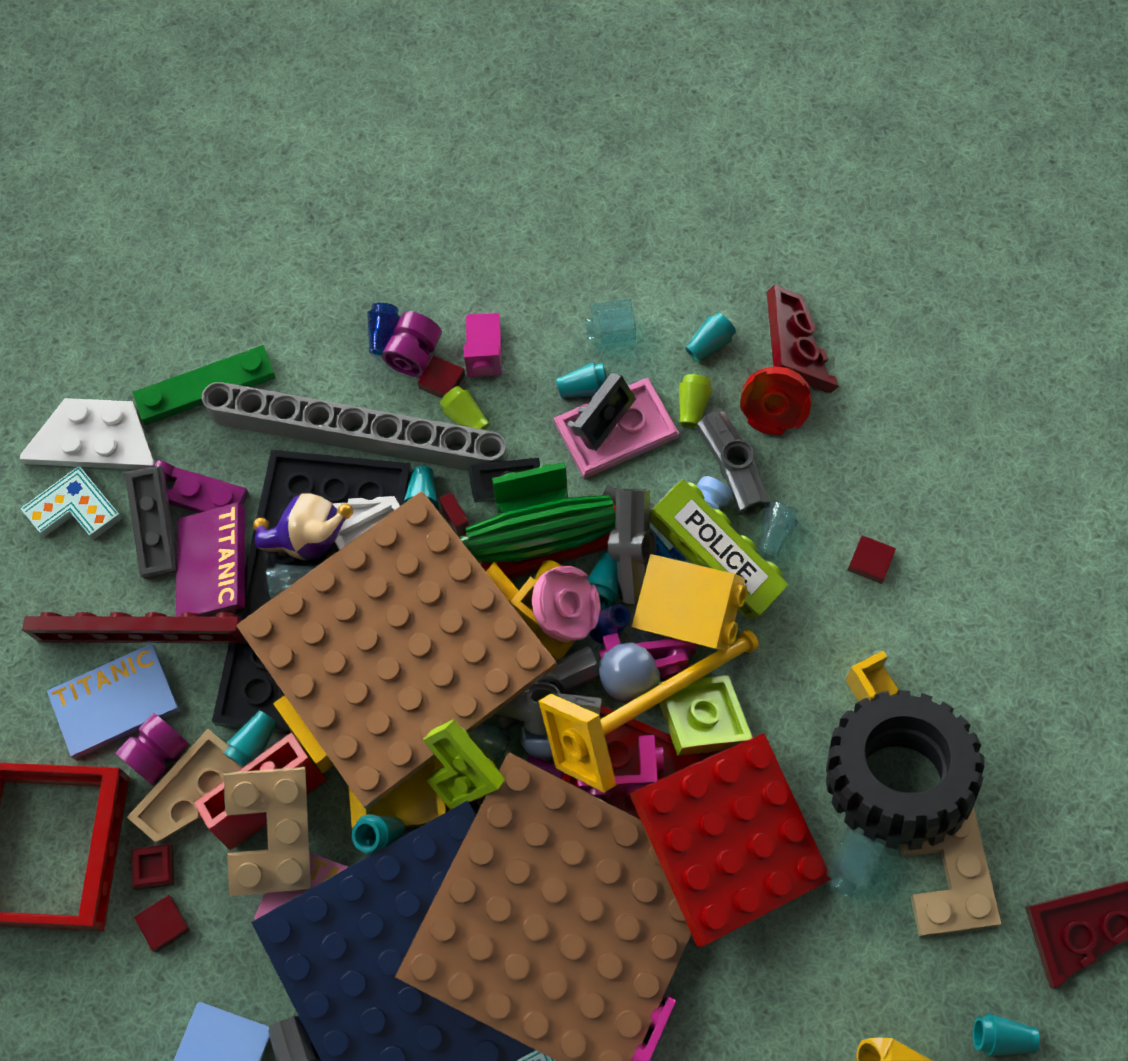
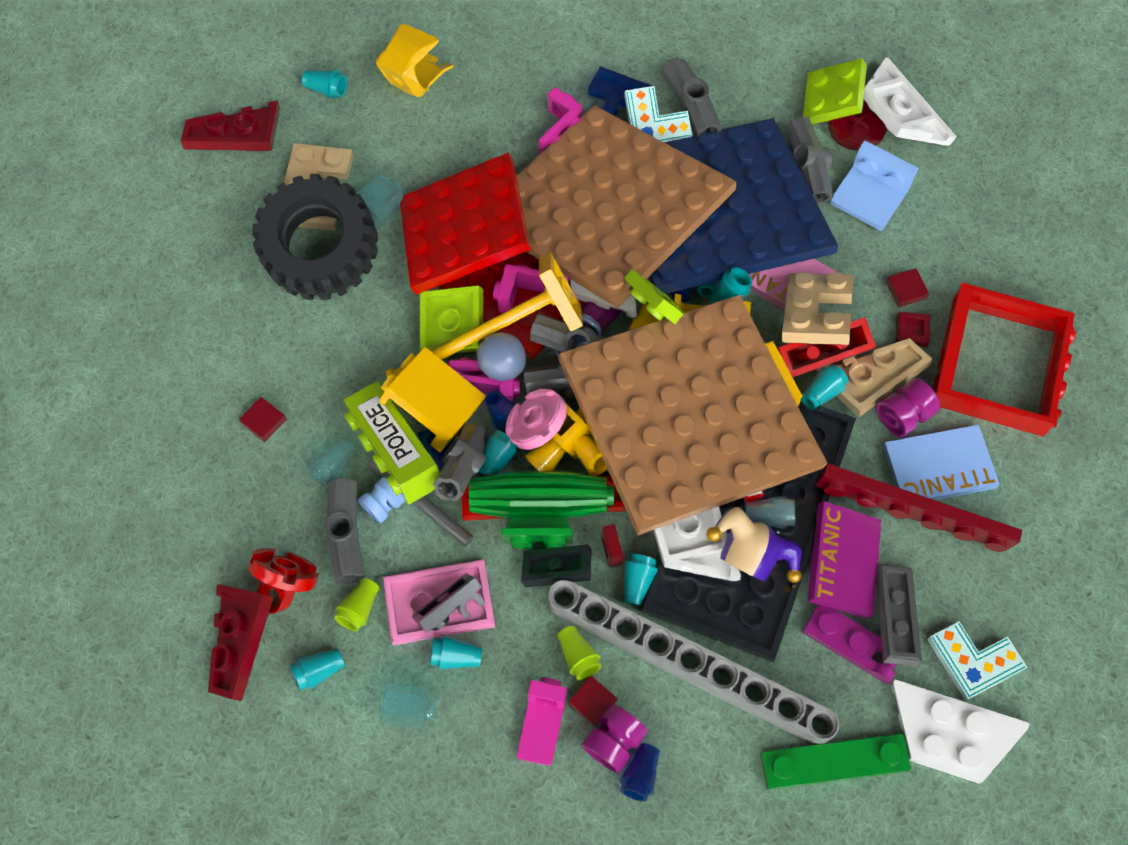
camera: 170 degrees left, 0 degrees up
yellow panel [845,651,898,702] -> none

